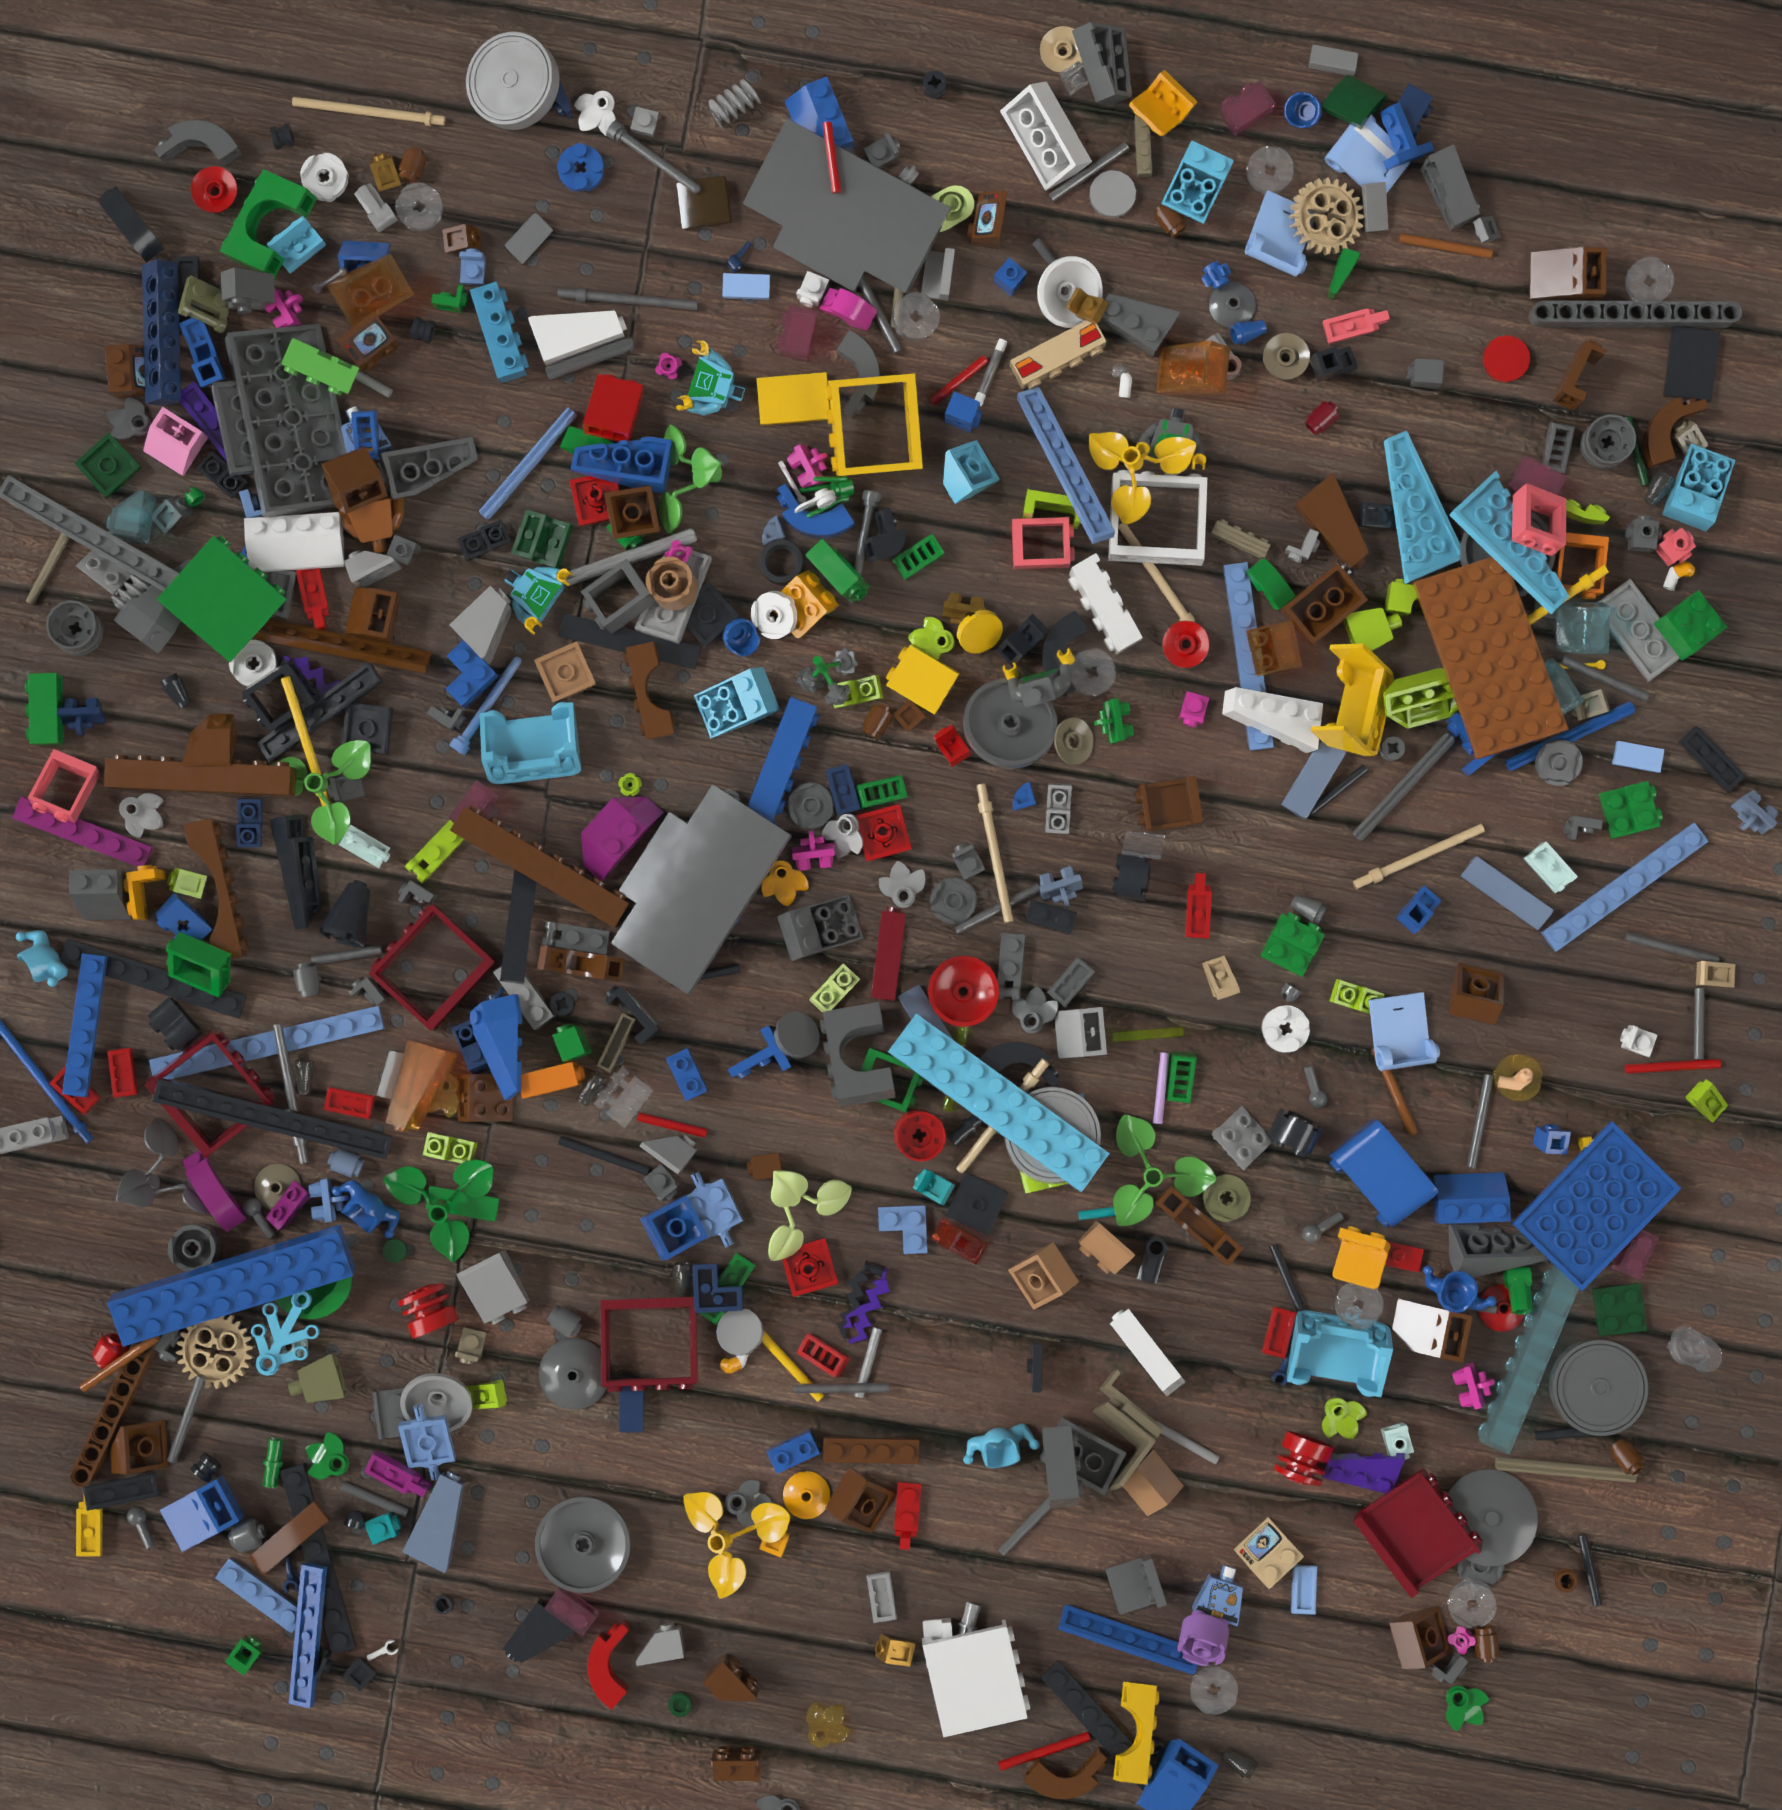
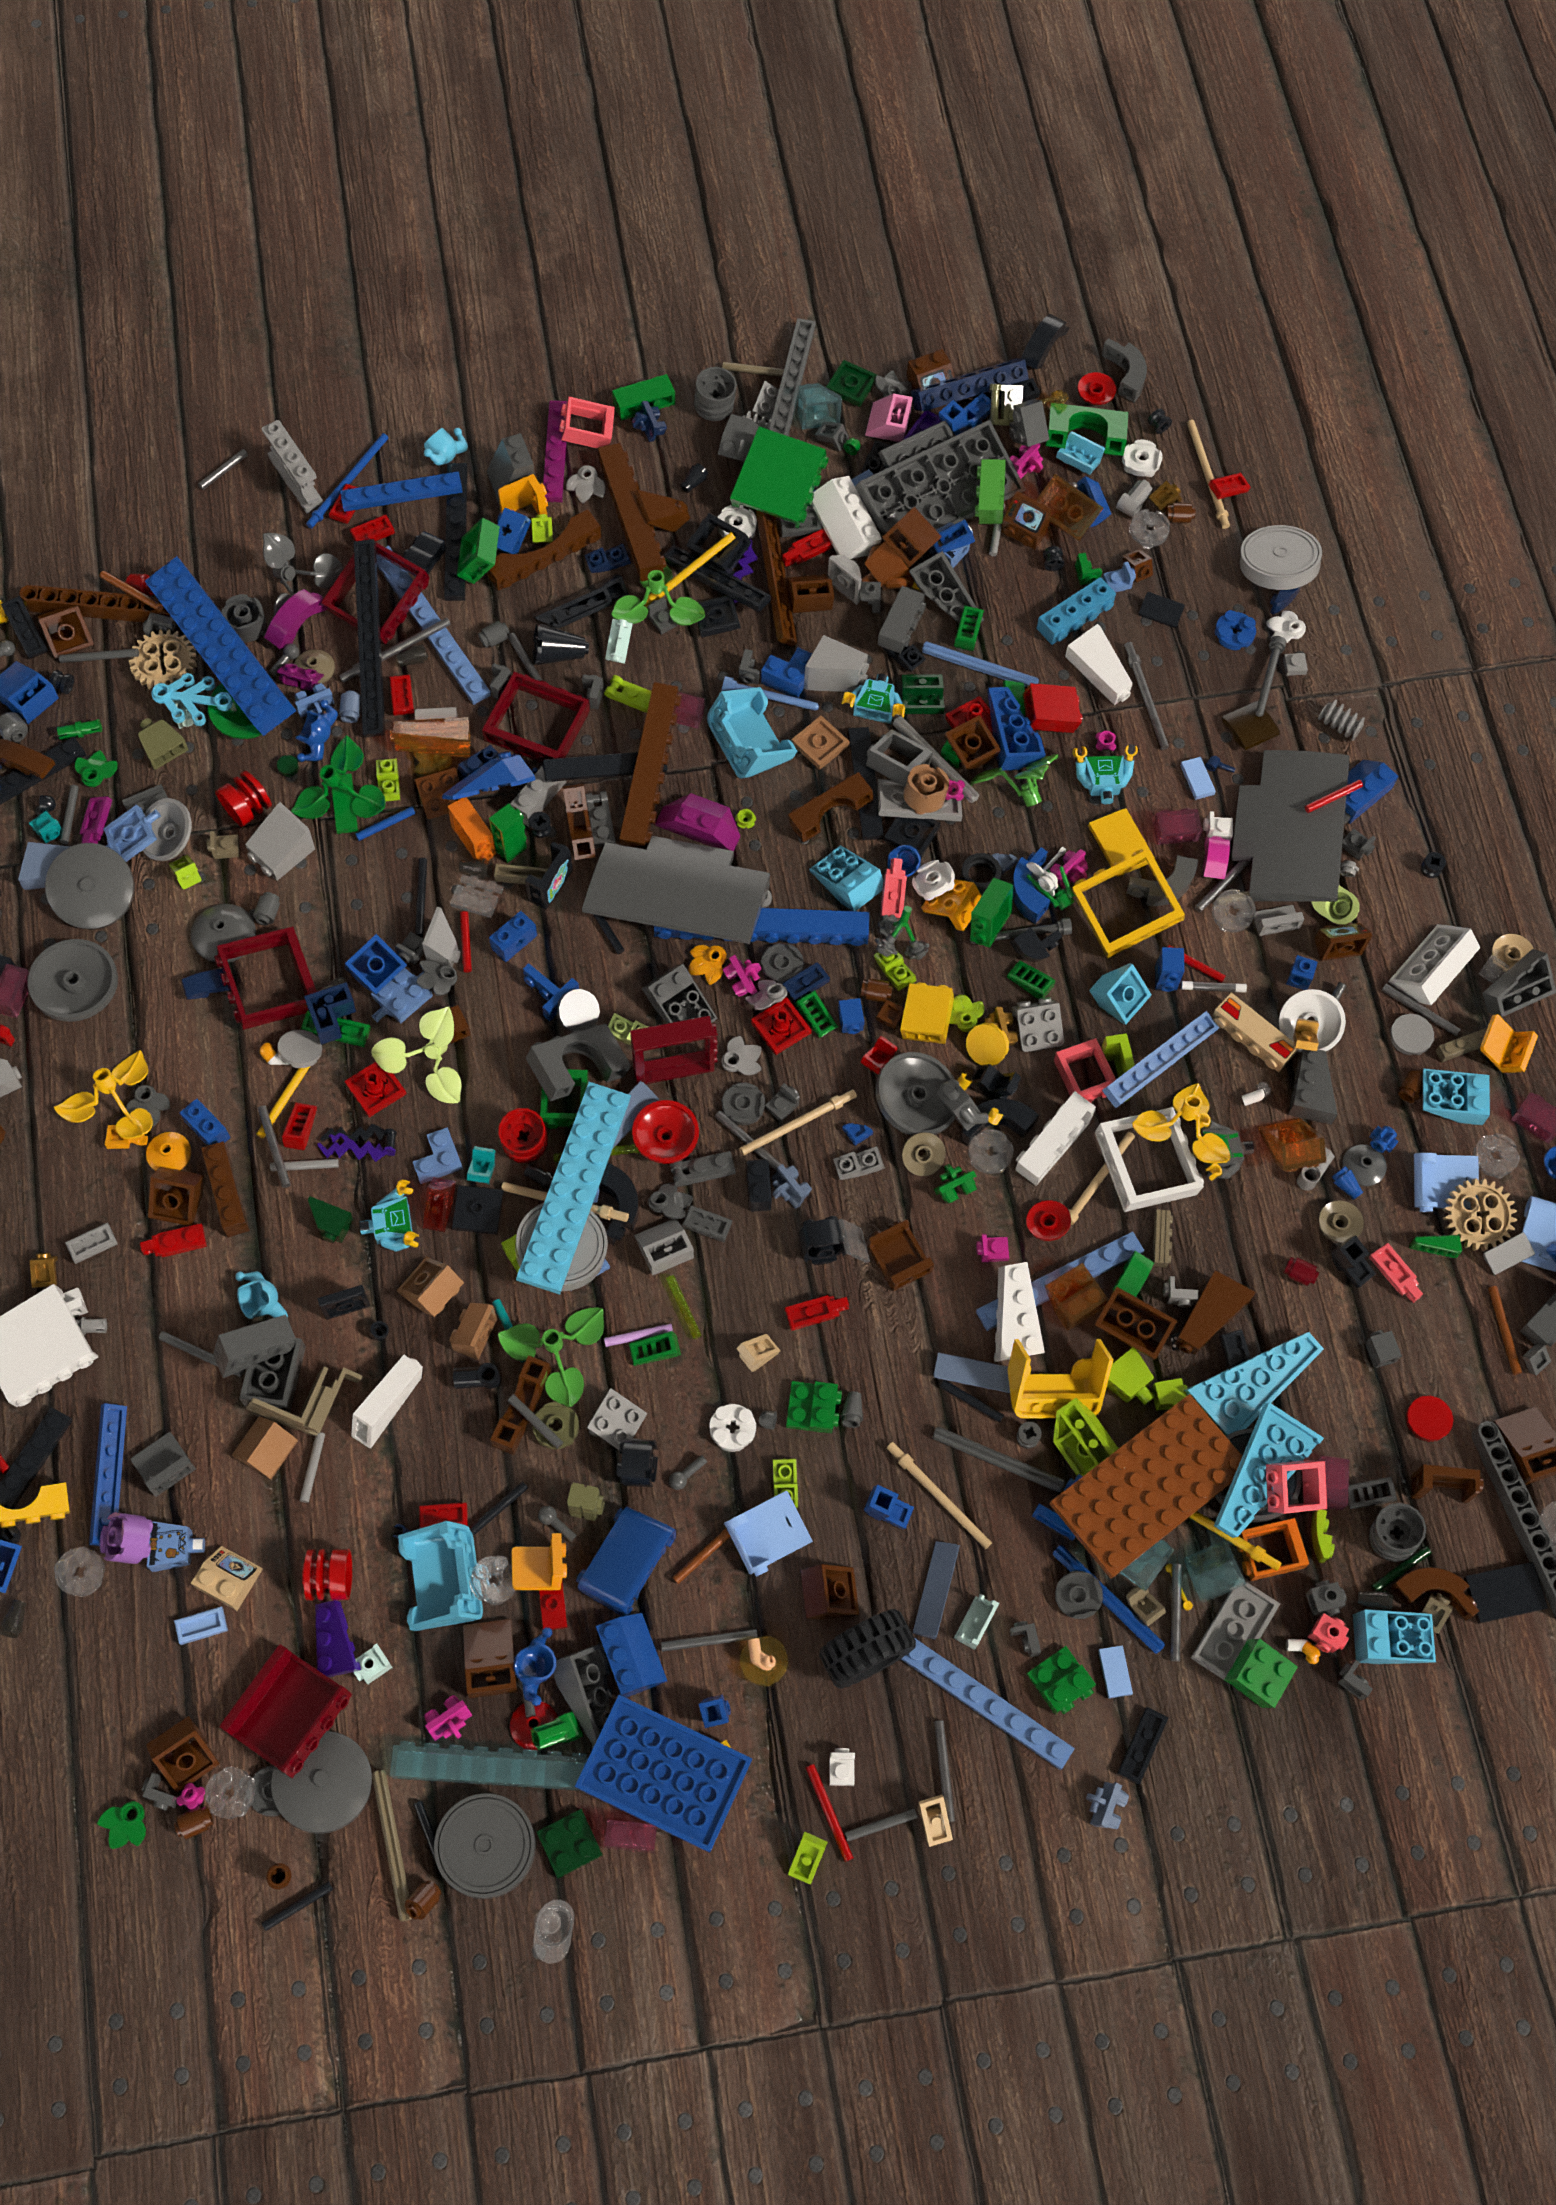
camera: 60 degrees right, 20 degrees down
dark grey axle [545,337,635,380] -> none
lime plate [1322,1397,1367,1439] -> none
none -> dark grey dish [45,843,135,930]
none -> dark green slope [308,1196,353,1243]
none -> blue bar [355,806,415,841]
none -> torso [359,1180,419,1252]
none -> black hinge [370,1321,389,1341]
none -> dark grey plate [416,960,457,996]
none -> dark grey bar [507,1394,564,1449]
none -> olive brick [567,1483,605,1521]
none -> black tyre [819,1609,916,1689]
none -> blue brick [838,998,865,1034]
none -> dark grey wedge [878,586,926,653]
none -> coral hinge [880,858,907,918]
none -> green slope [954,605,984,651]
none -> light grey bracket [1011,997,1064,1052]
none -> clear yellow plate [1040,390,1069,404]
none -> red plate [1208,473,1251,499]
none -> dark grey bracket [1338,1660,1373,1701]

